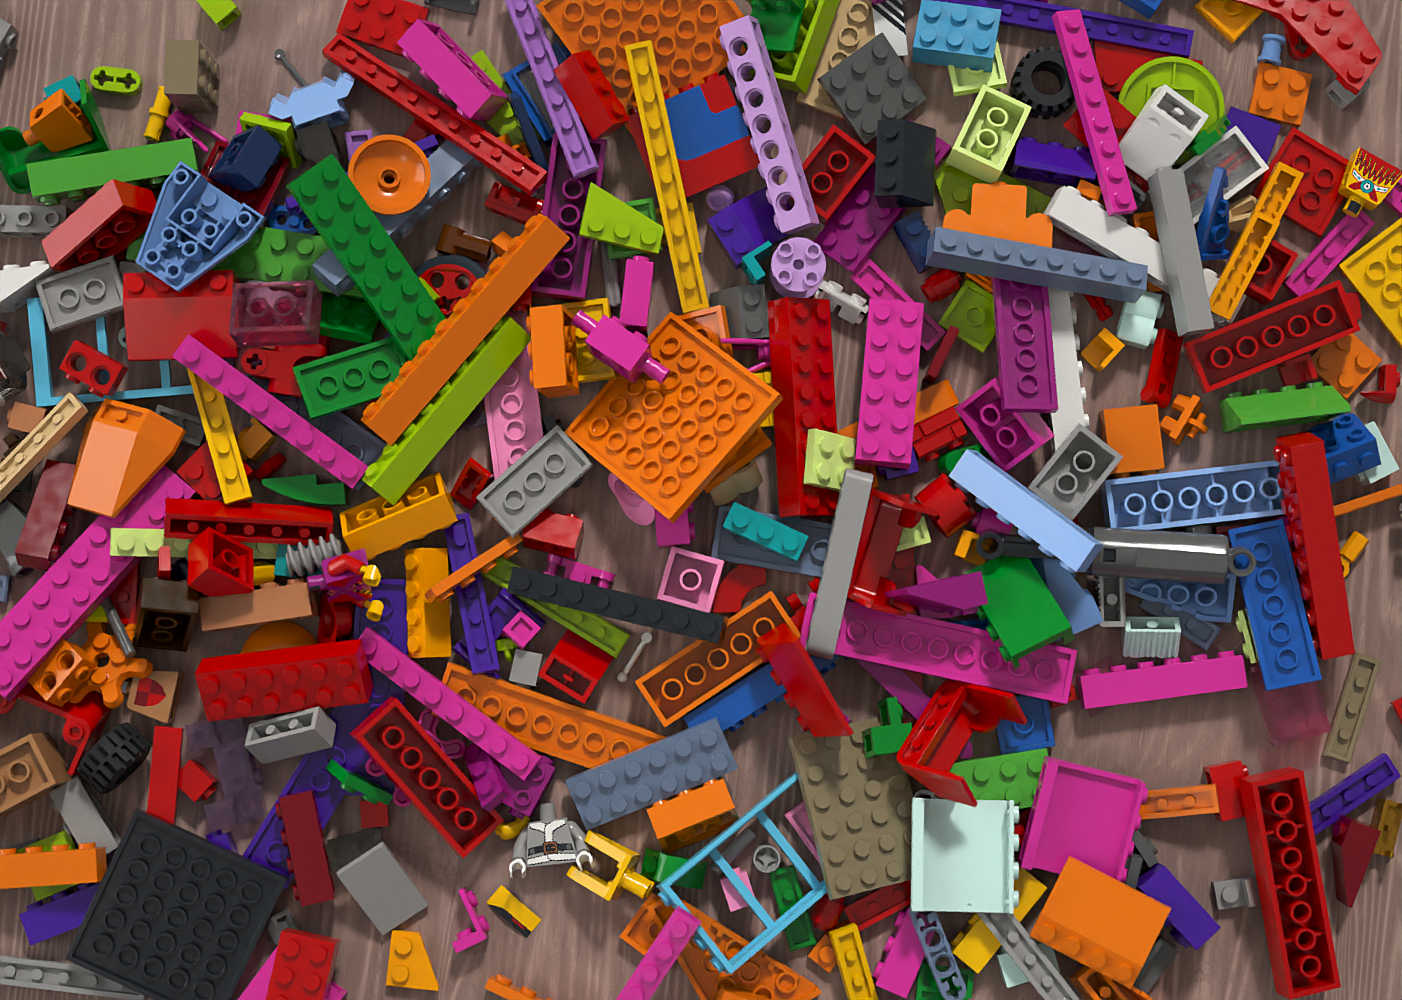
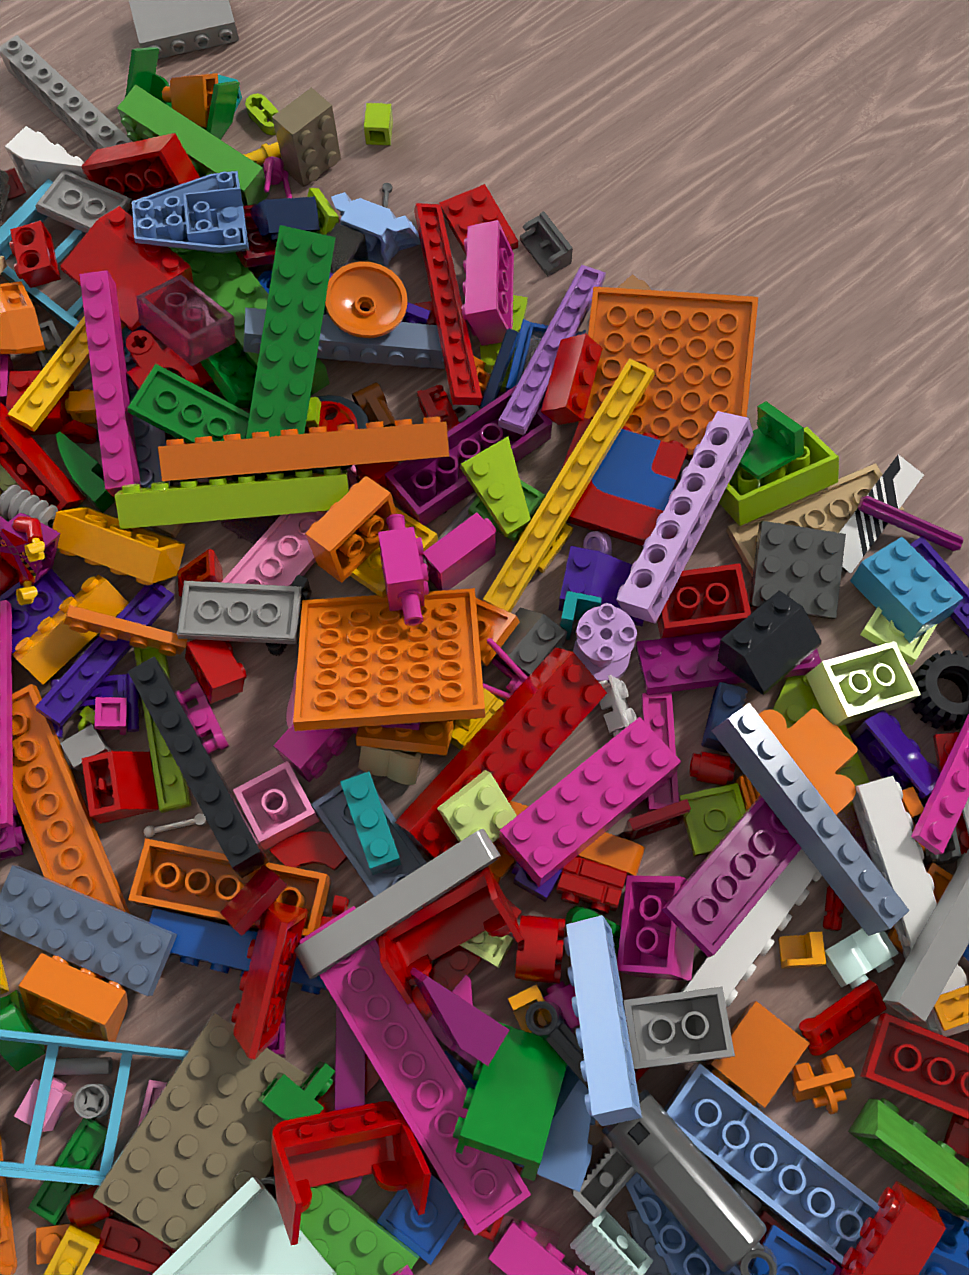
camera: 45 degrees right, 15 degrees down
none -> dark red tile [220,864,287,936]

